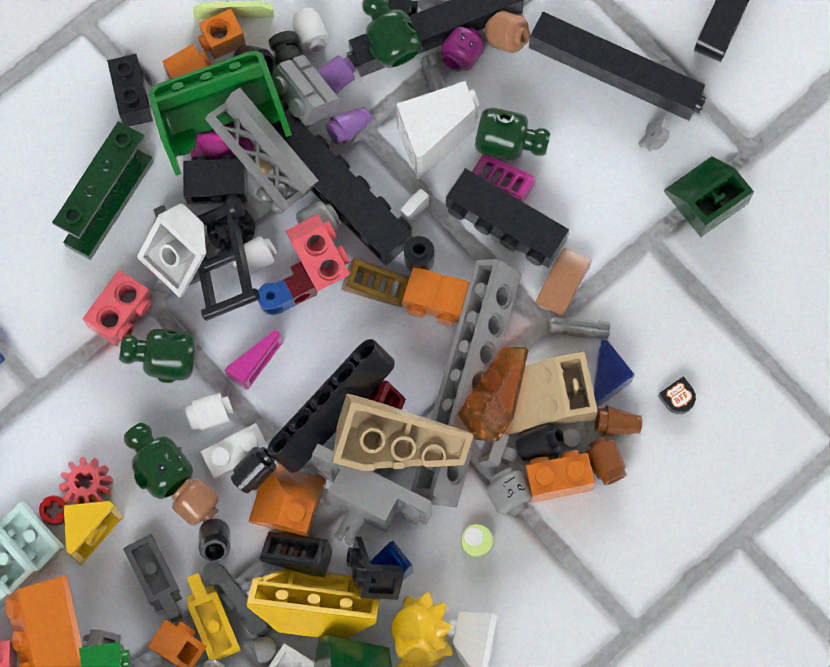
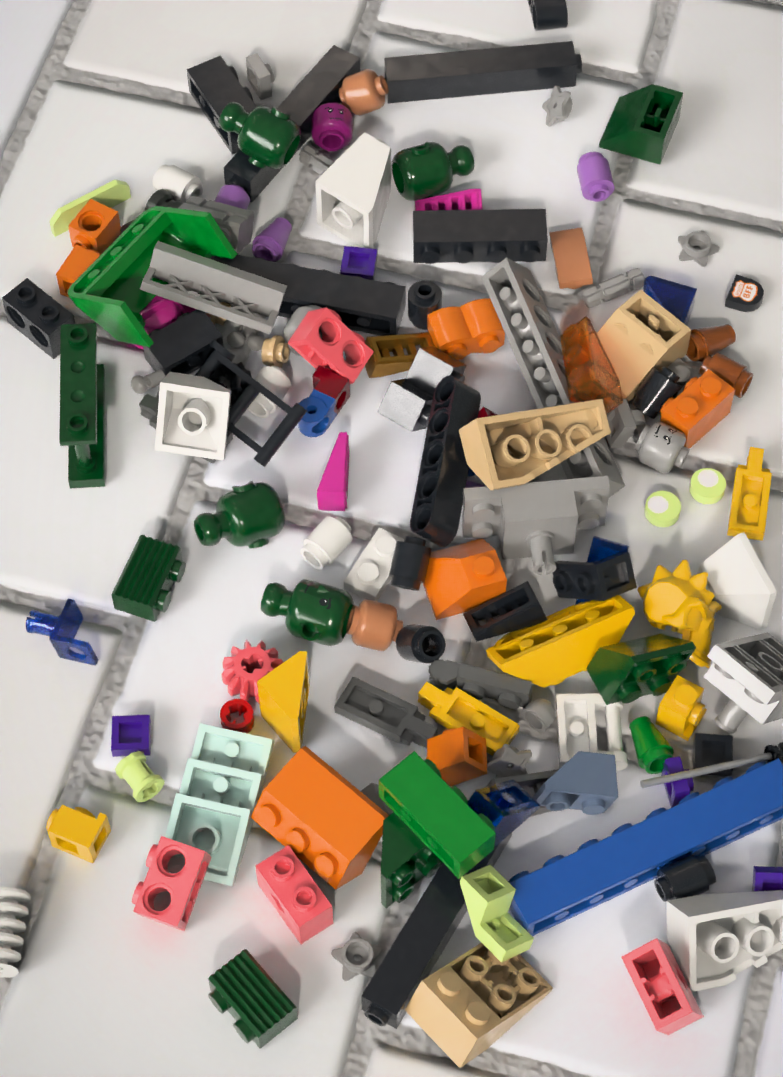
camera: 35 degrees left, 15 degrees down
coral brick [82,270,153,347] -> none
white tile [400,189,429,225] -> none
none -> dark green brick [111,535,186,622]
none -> light grey piece [131,369,166,398]
none -> tan plate [261,335,290,368]
none -> dark purple plate [340,246,378,280]
none -> brick [377,346,467,432]
none -> medium lavender brick [577,152,615,202]
none -> light grey plate [678,231,720,267]
none -> yellowish green tile [689,468,726,504]
none -> yellow hinge [727,447,772,541]

